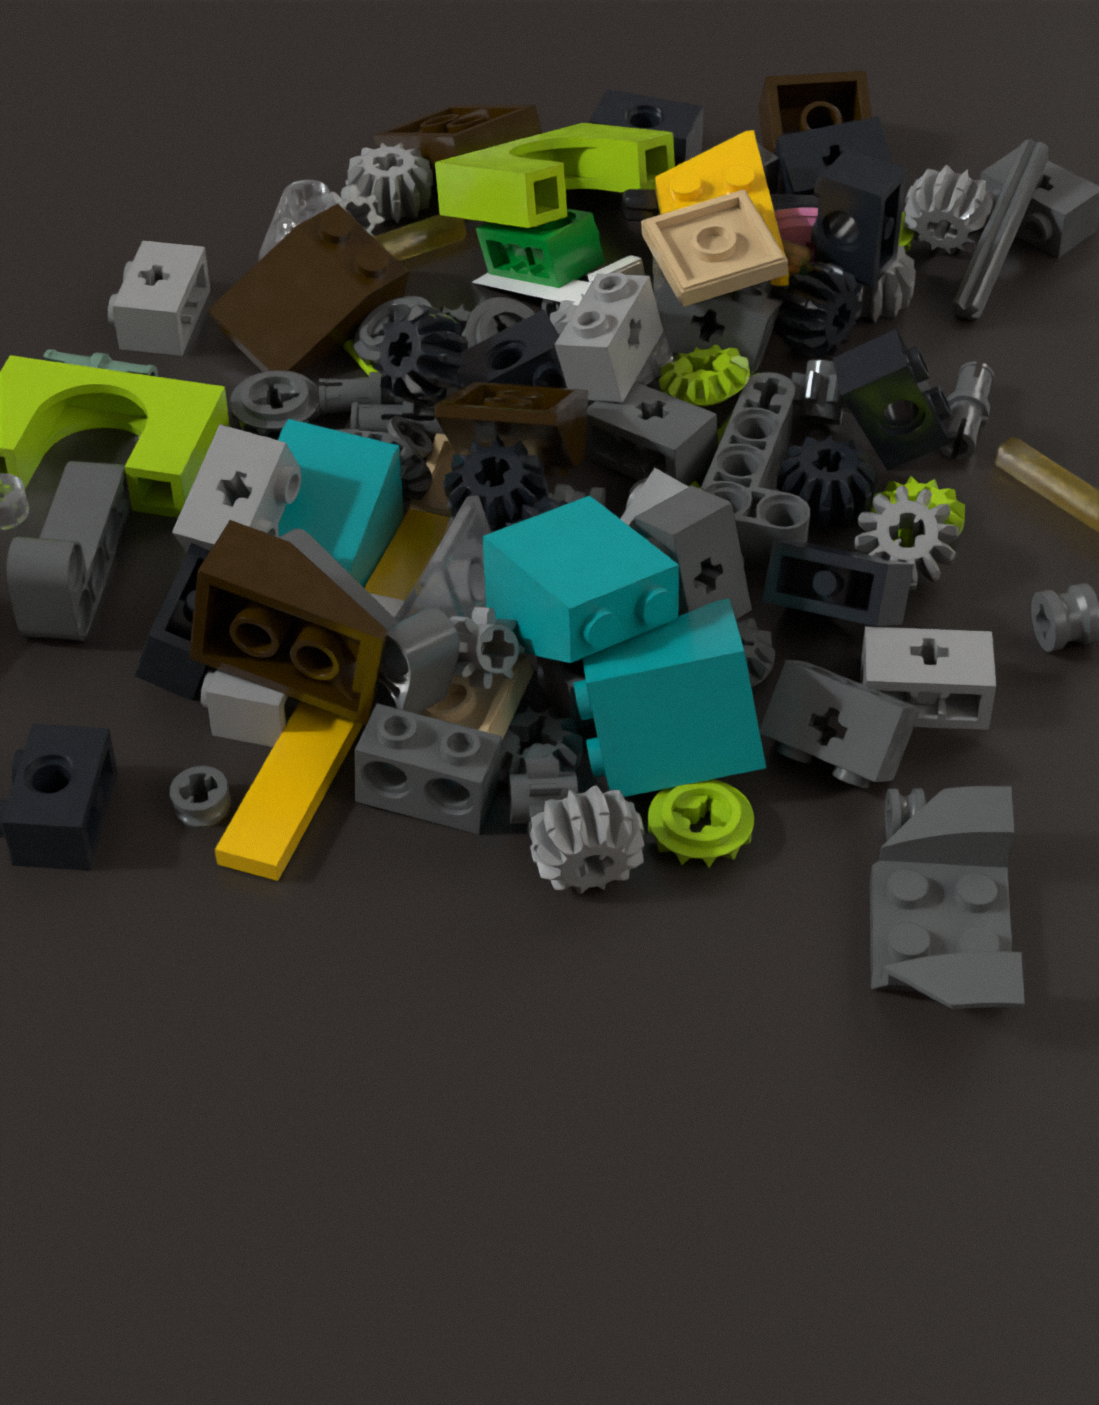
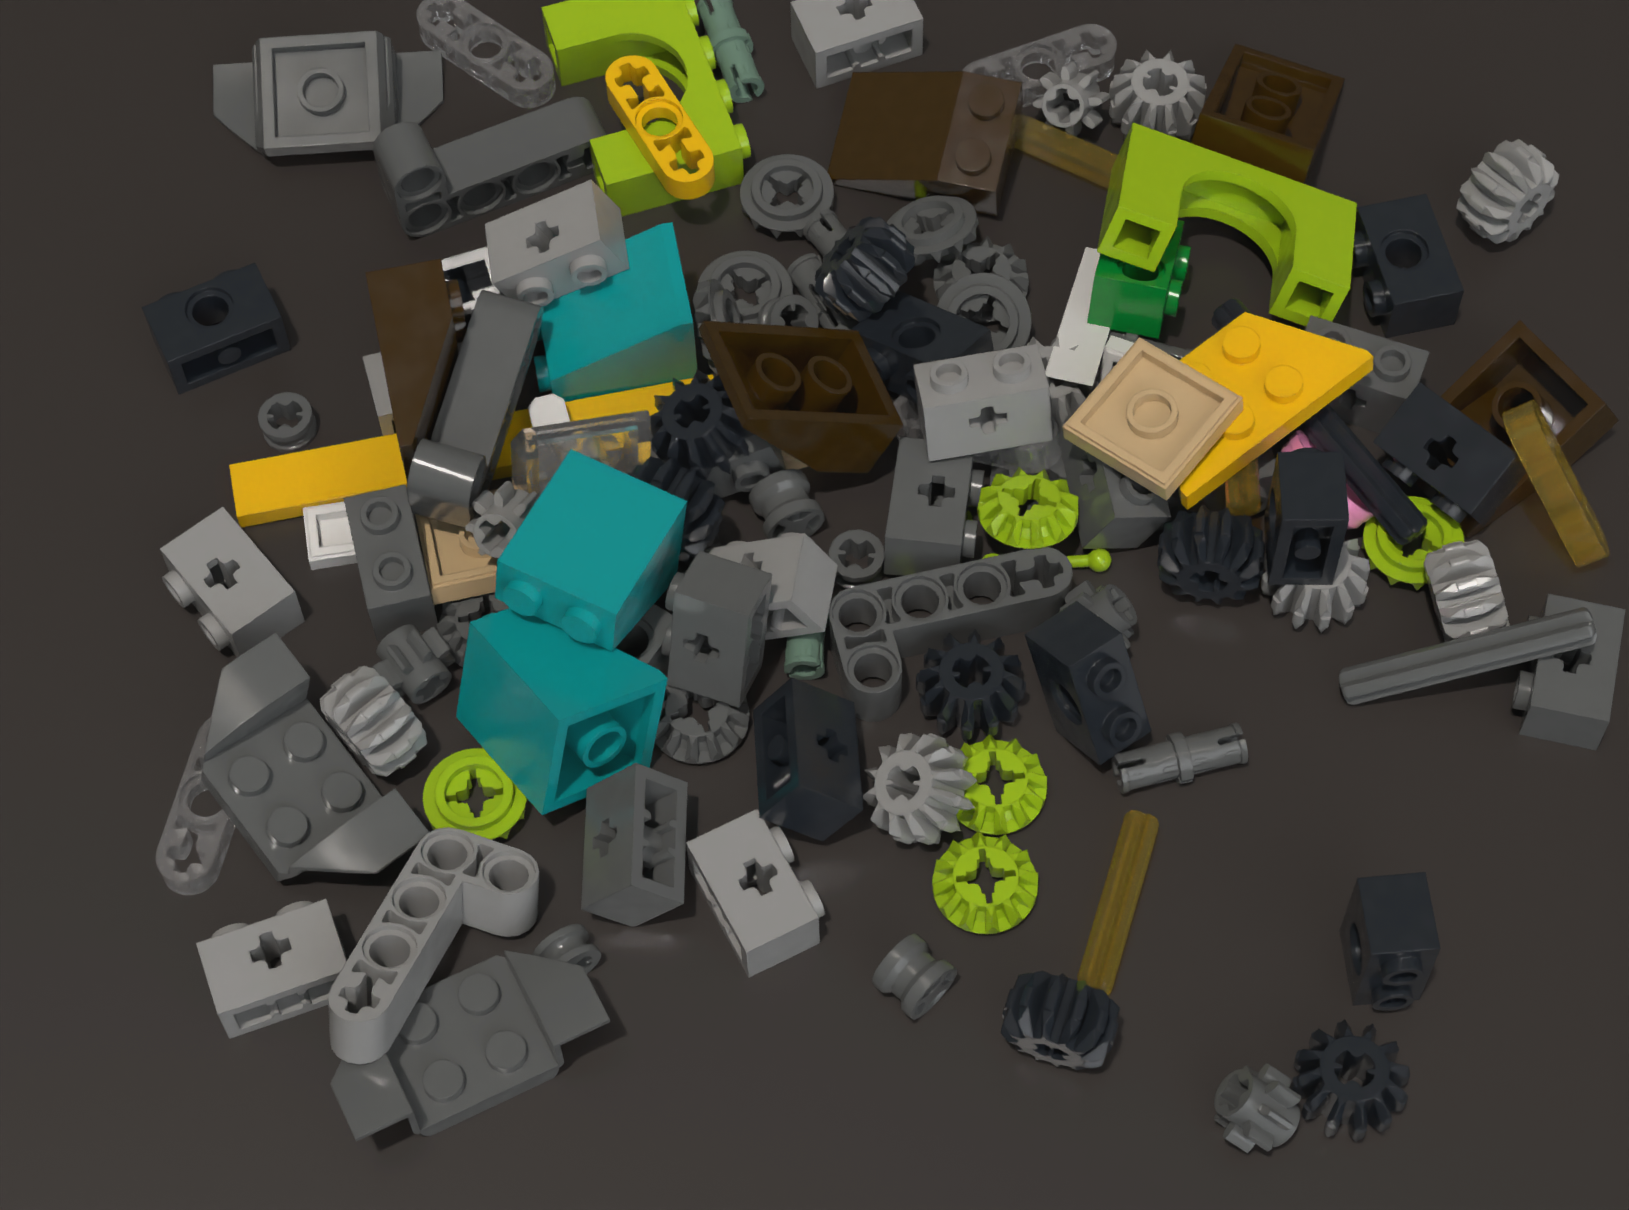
camera: 60 degrees right, 15 degrees up
none -> clear beam [156,717,236,895]
none -> light grey brick [160,507,305,657]
none -> light grey brick [196,899,347,1039]
none -> dark grey piece [201,633,429,882]
none -> white tile [303,502,357,570]
none -> light grey beam [328,827,539,1065]
none -> yellow beam [605,55,715,200]
none -> lime gear [932,831,1038,934]
none -> light grey gear [1456,139,1559,244]
none -> clear yellow beam [1502,400,1610,568]

